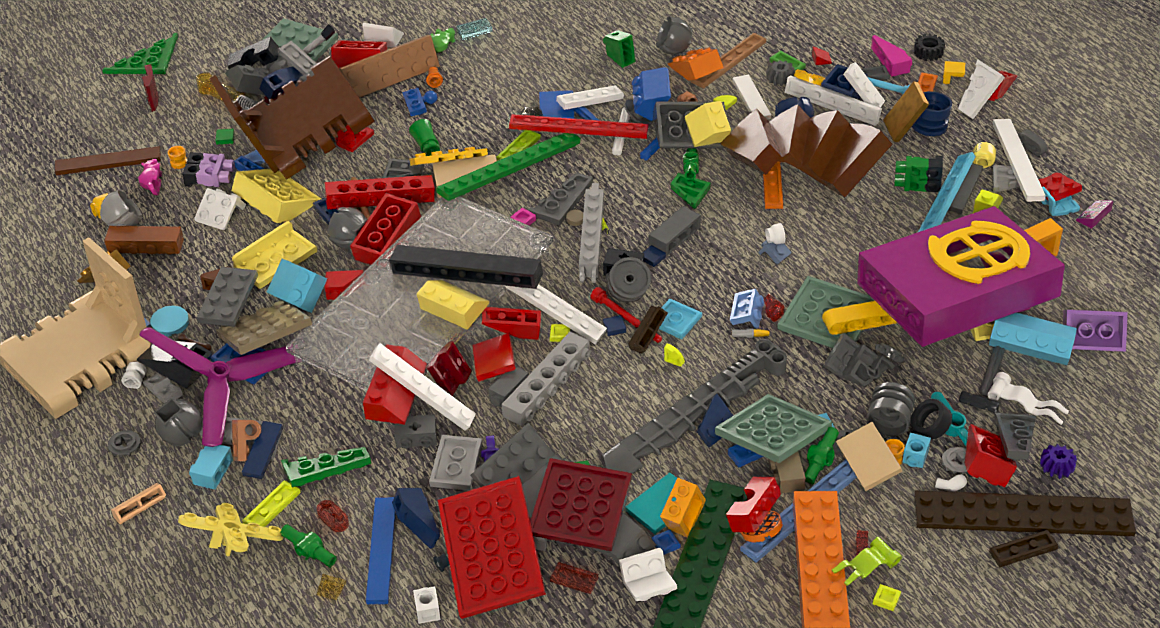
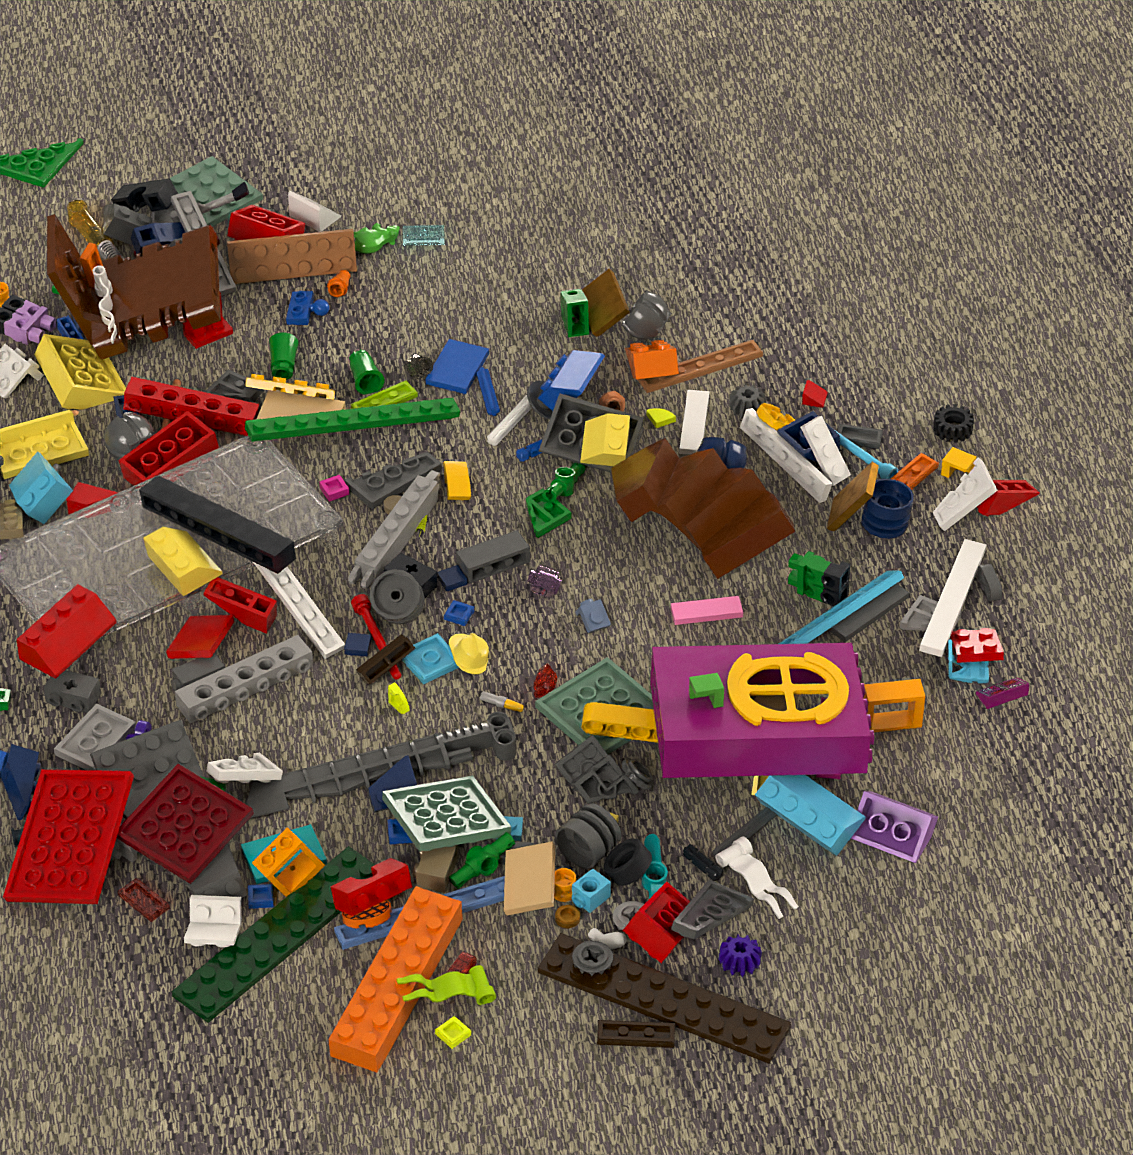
camera: 20 degrees right, 0 degrees up
dark red slope [142,64,159,112] -> none
white plate [369,343,476,431] -> none
dark red slope [426,341,472,396] -> none
red tile [509,114,649,139] -> none
neon yellow tile [550,324,570,342] -> none
white tile [556,85,624,110] -> none
medium blue bracket [730,289,764,328] -> none
orange tile [763,162,783,209] -> none
white piece [765,223,785,244] -> none
bright green tile [770,50,806,71] -> none
dark pink slope [871,35,912,77] -> none
light yellow head [973,142,996,168] -> none
neon yellow slope [973,189,1003,213] -> none
none -> orange tile [80,242,103,288]
none -> white flag [92,266,117,344]
none -> white wing [206,752,283,783]
none -> green plant [349,349,385,395]
none -> yellow slope [443,461,471,500]
none -> blue tile [444,600,475,626]
none -> light yellow piece [449,633,489,675]
none -> clear purple head [527,564,562,598]
none -> pearl gold tile [555,905,580,929]
none -> dark grey gear [572,941,613,976]
none -> pearl gold tile [582,269,630,337]
none -> bright pink tile [671,596,743,625]
none -> bright green panel [689,673,724,708]

